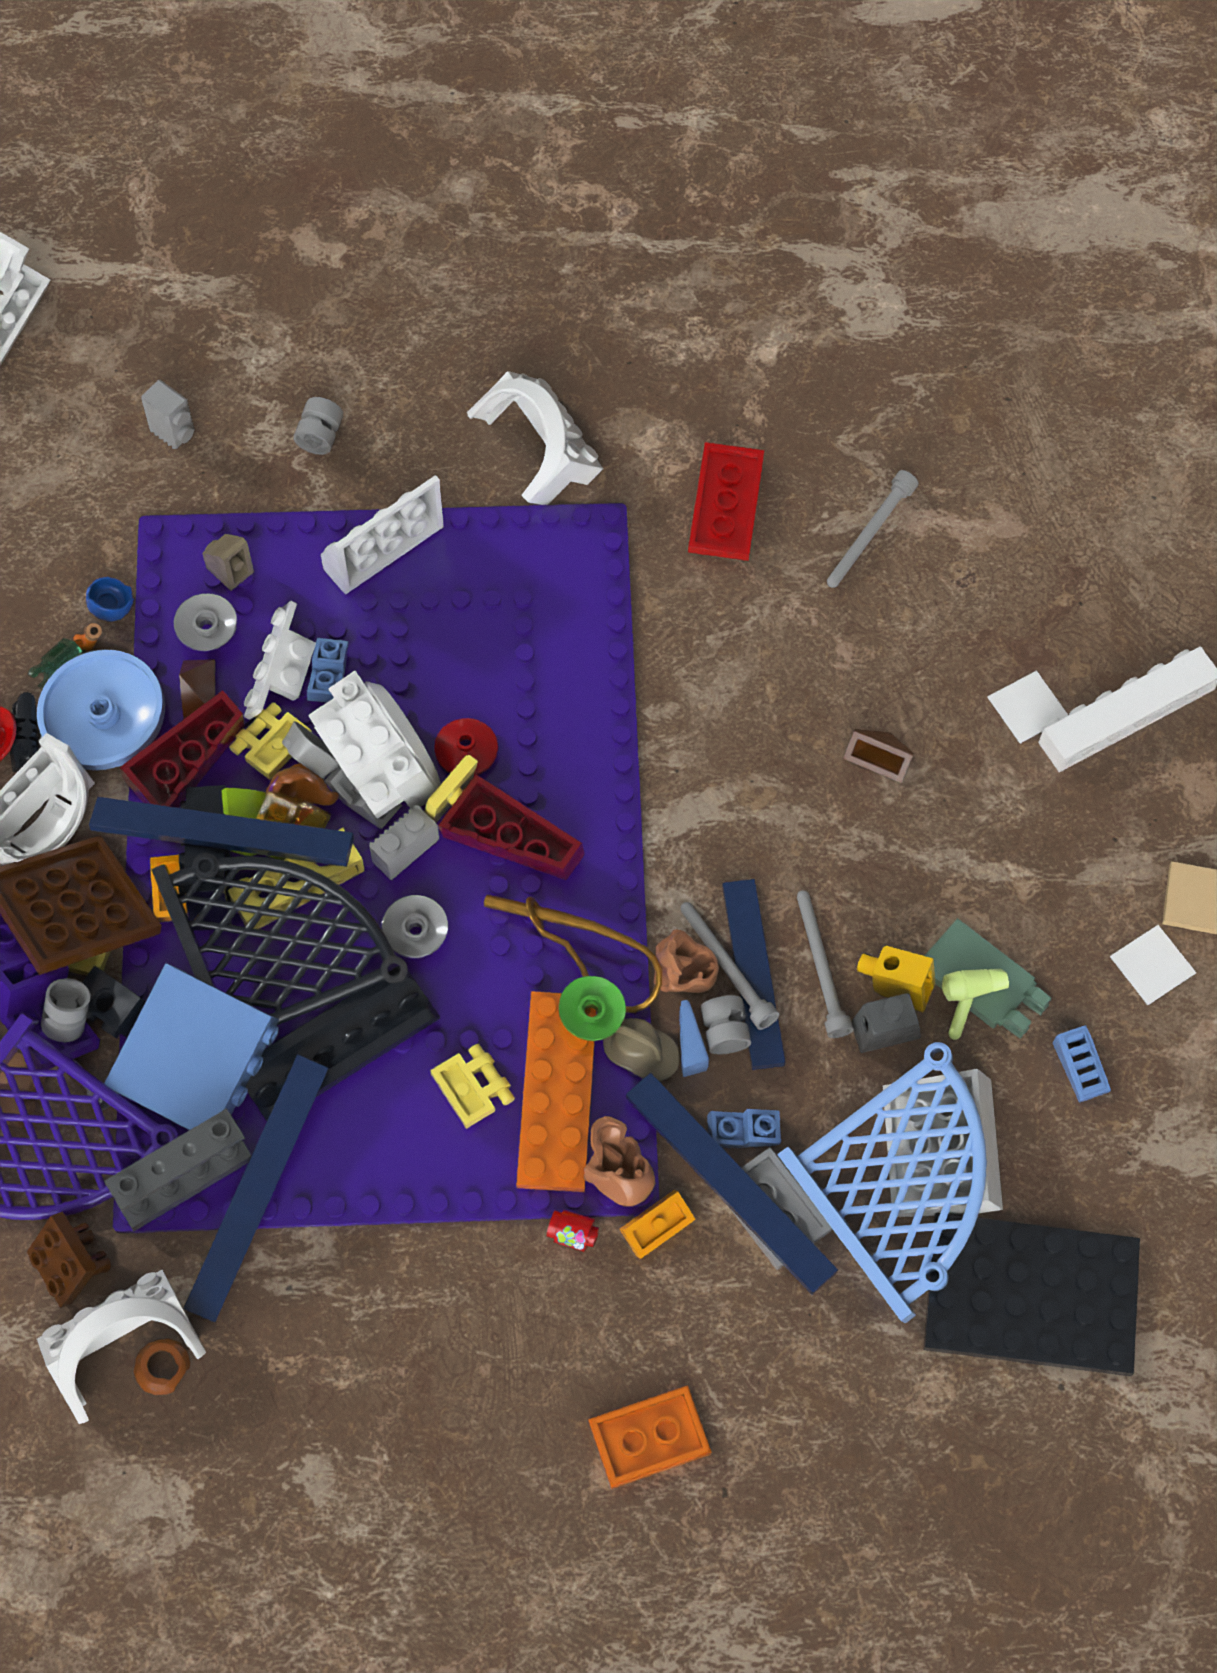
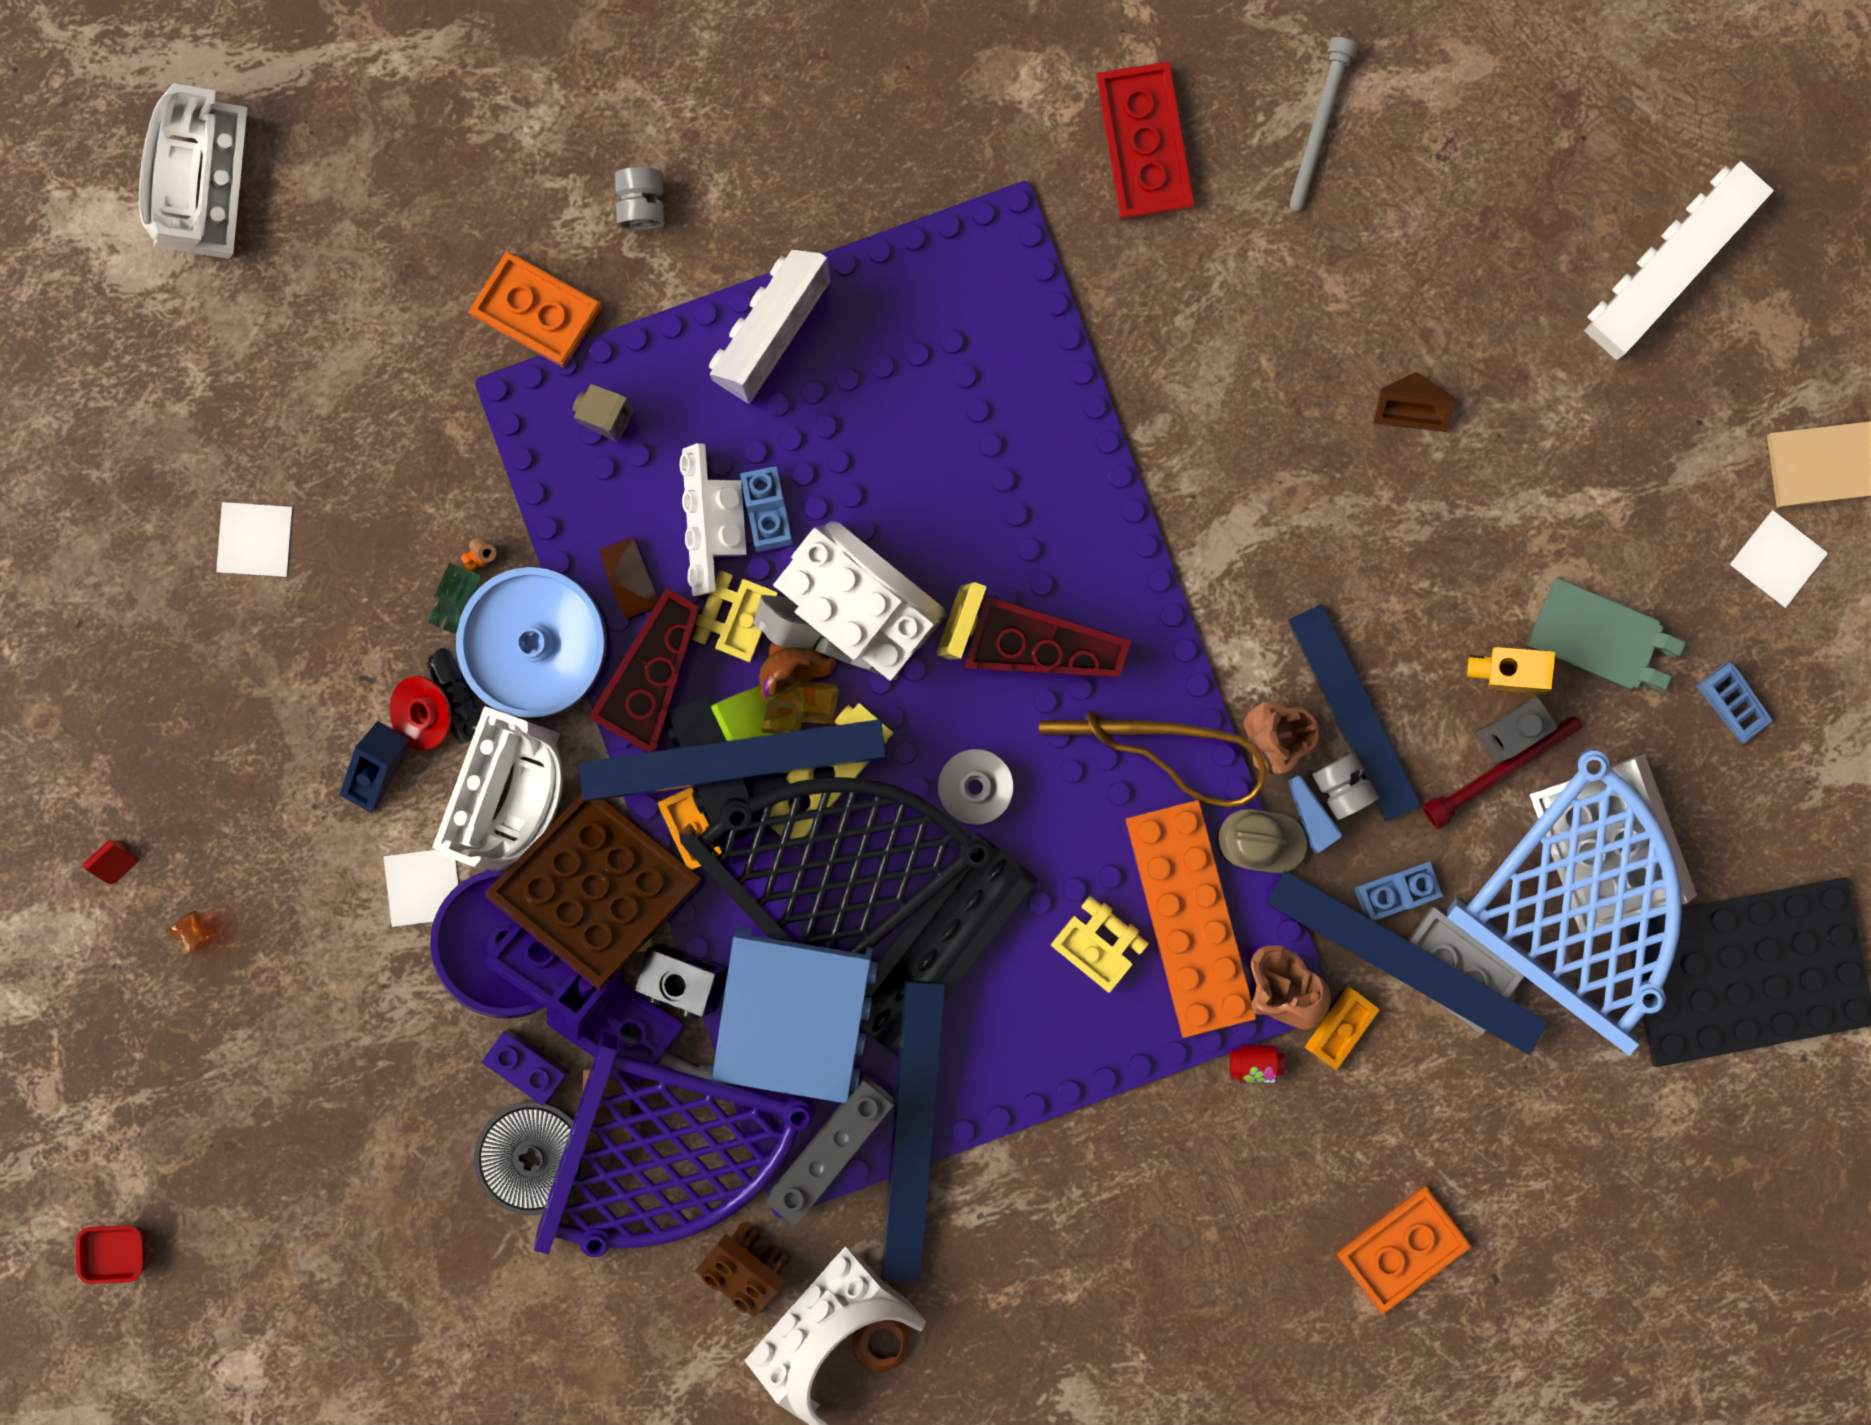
camera: 20 degrees left, 20 degrees up
light grey wheel [41,978,90,1042] -> none
blue hair [86,577,134,622] -> none
light grey brick [141,380,195,449] -> none
light grey dish [174,594,237,651] -> none
light grey brick [369,805,439,880] -> none
red dish [434,718,498,776] -> none
white piece [467,371,603,505] -> none
bright green dish [559,976,626,1041] -> none
light grey piece [680,902,780,1030] -> none
light grey piece [797,890,854,1038] -> none
yellowish green piece [942,969,1009,1040] -> none
white sticker [988,670,1069,743] -> none
none -> orange tile [468,251,603,369]
none -> dark red piece [1422,716,1582,830]

